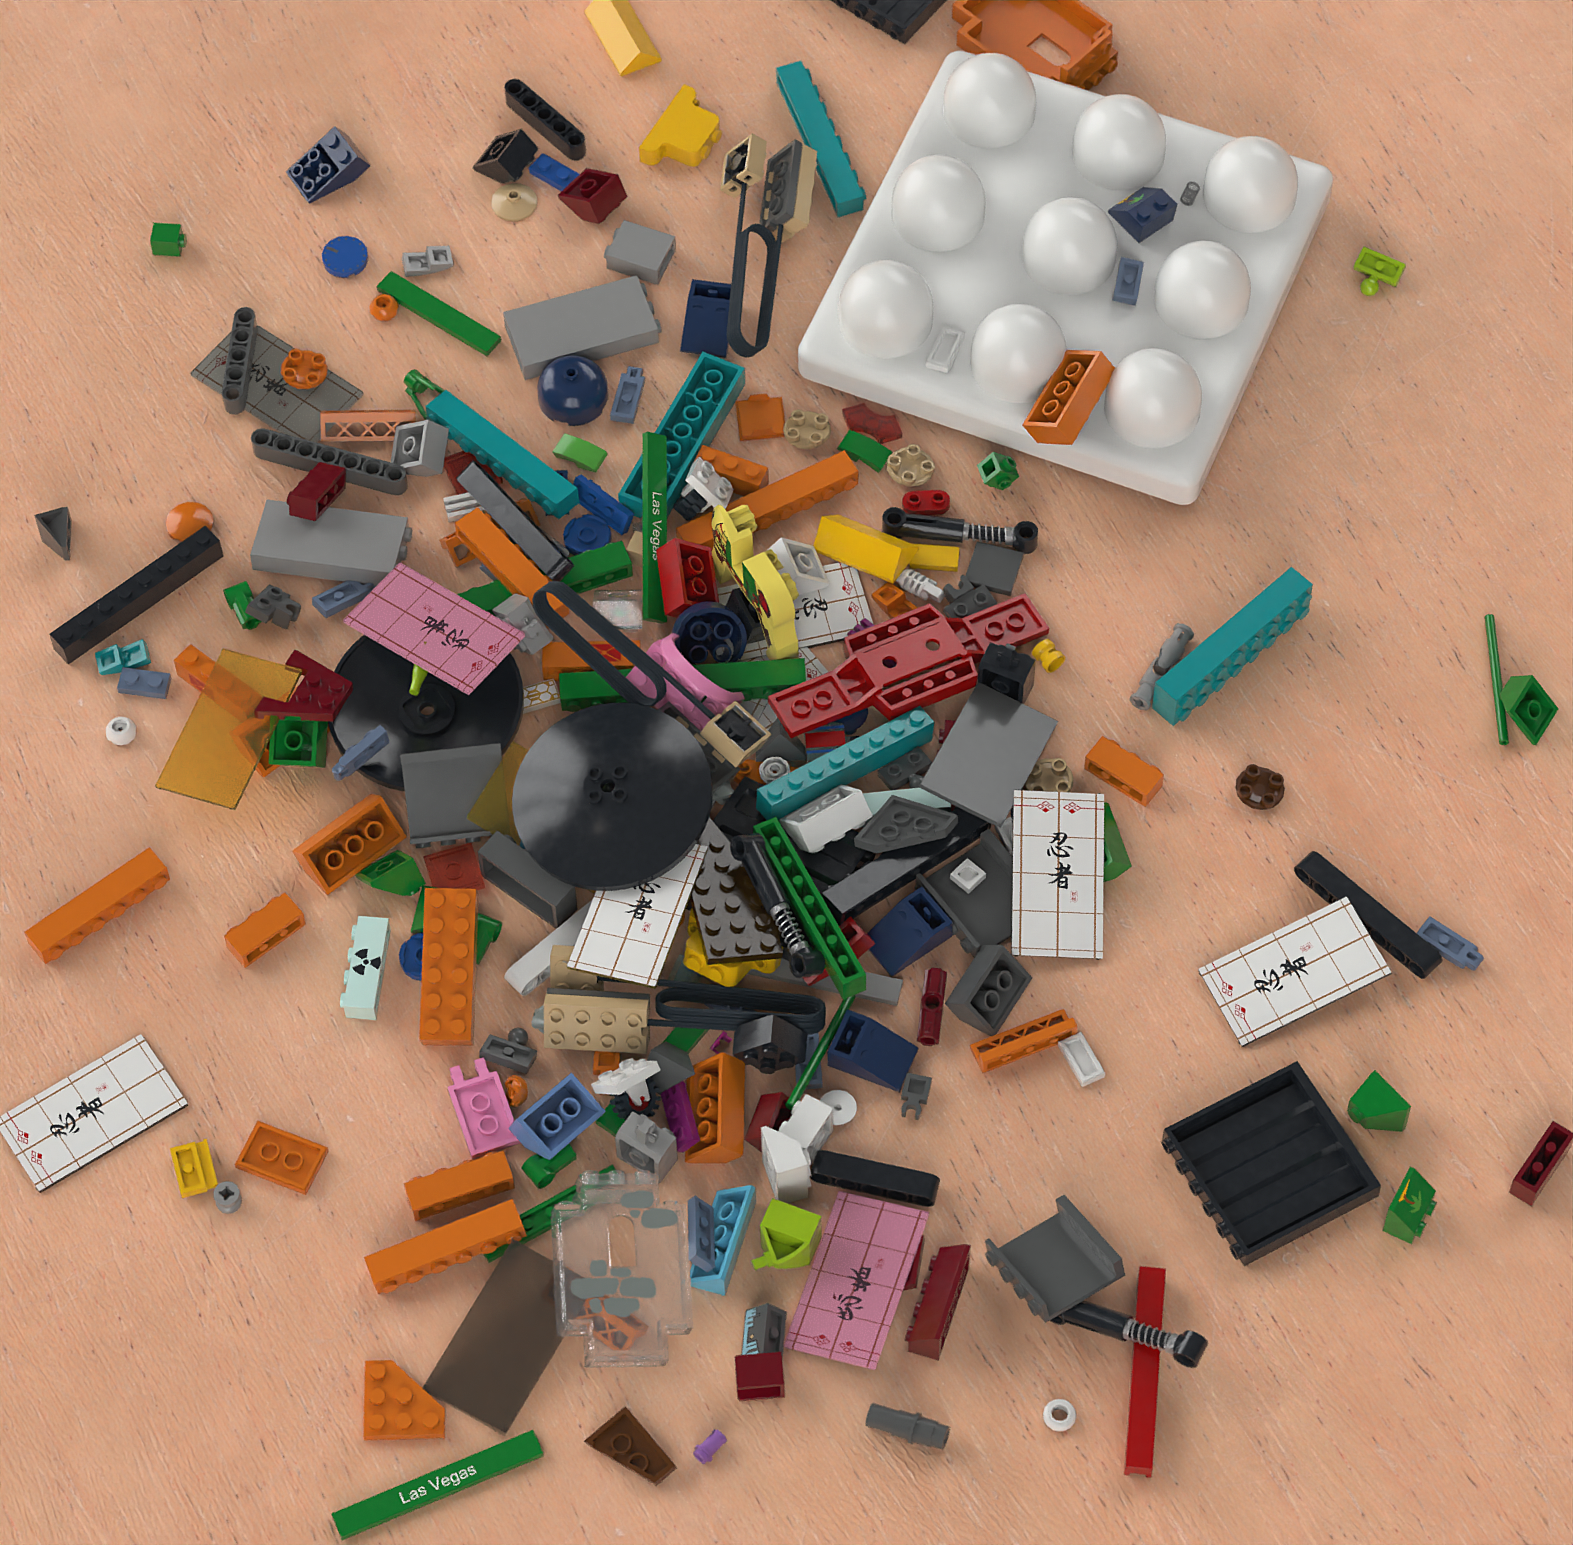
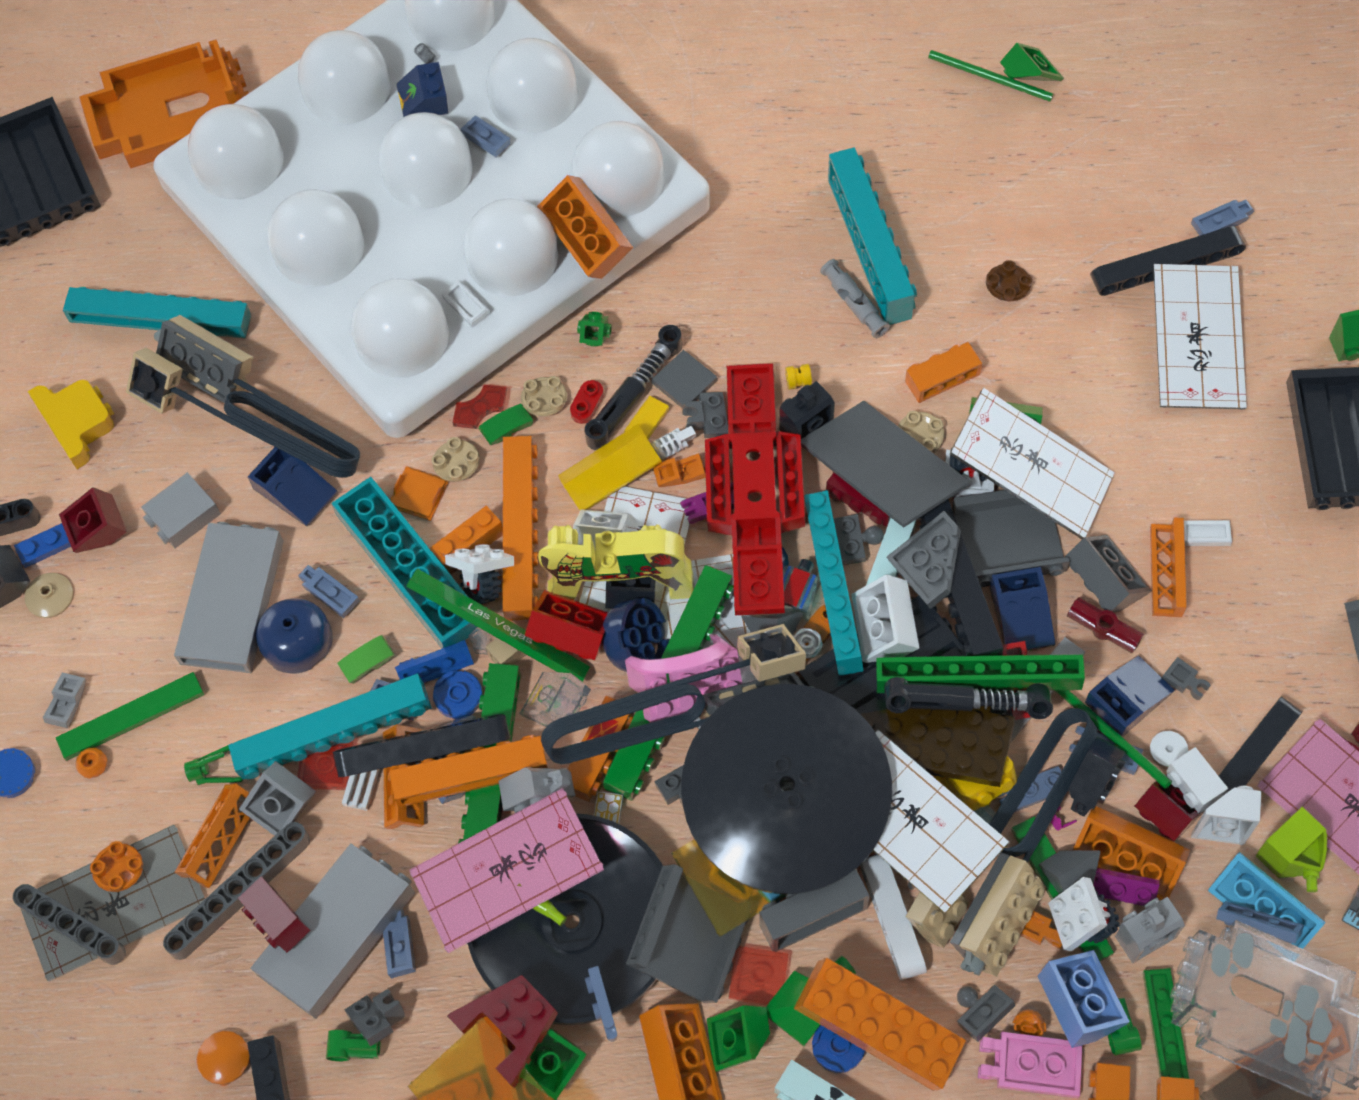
camera: 60 degrees left, 5 degrees up
white plate [950,858,986,894] -> none

